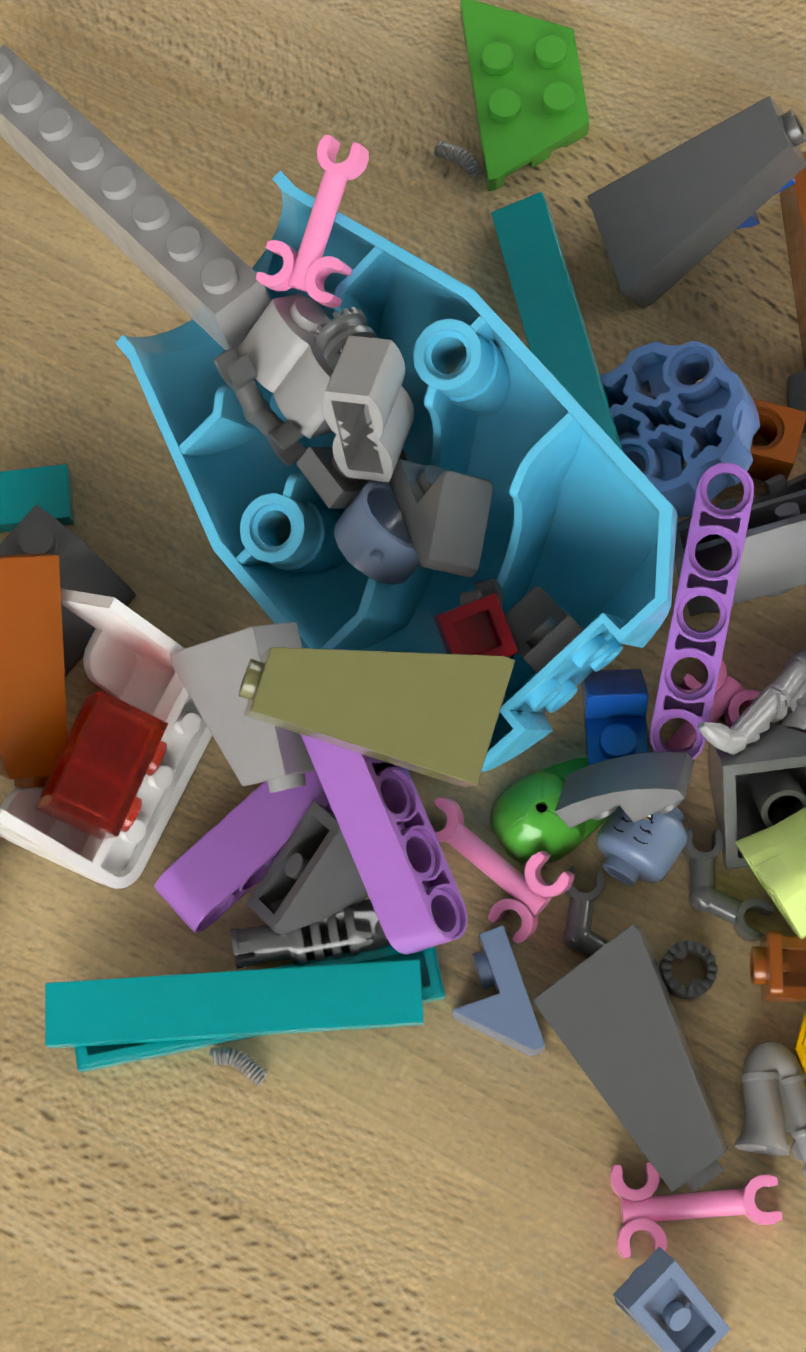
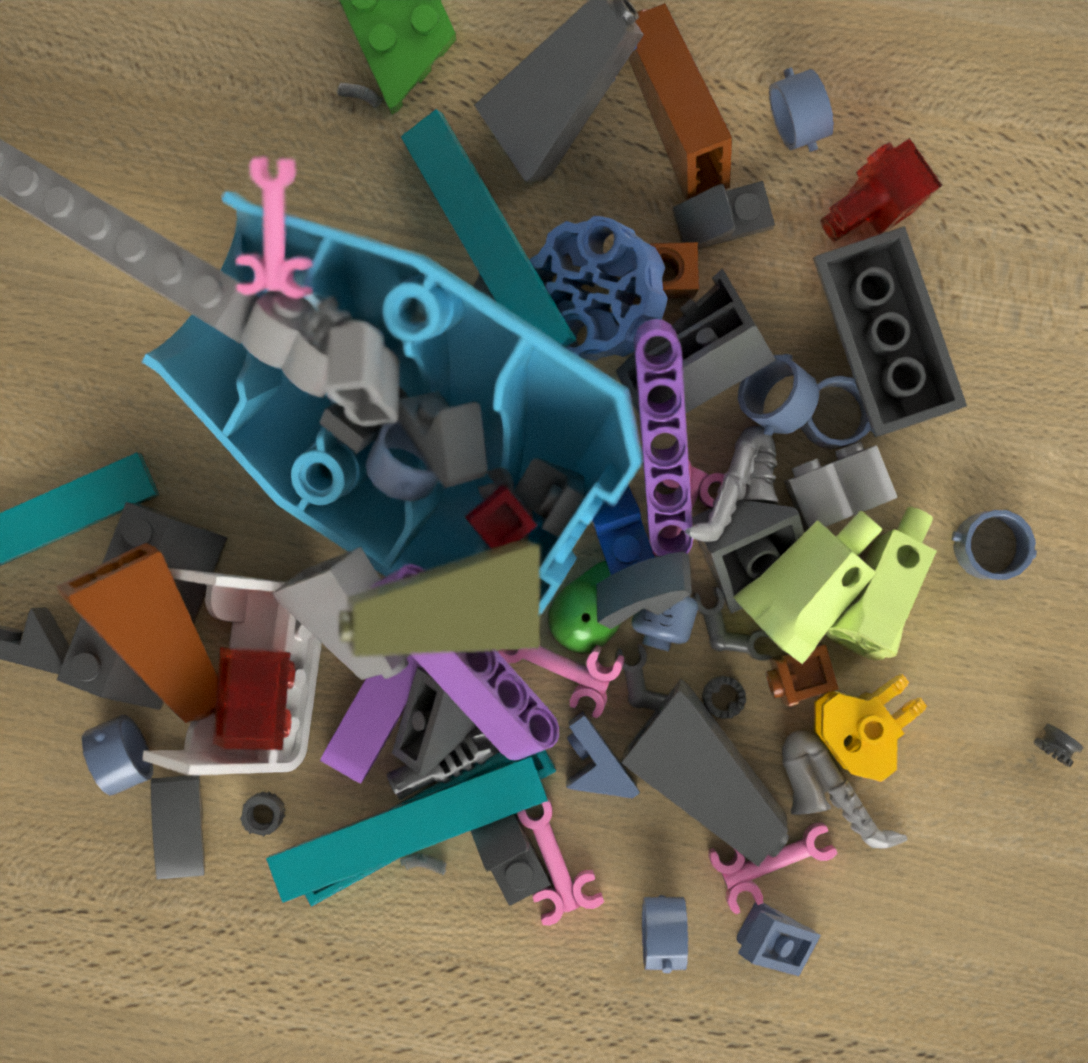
camera: 20 degrees left, 15 degrees up
dark grey arm [213,346,306,466] -> none
none -> dark grey axle [240,792,286,837]
none -> dark grey slope [471,813,551,906]
none -> bright pink bar [518,798,604,926]
none -> sand blue piece [642,895,688,973]

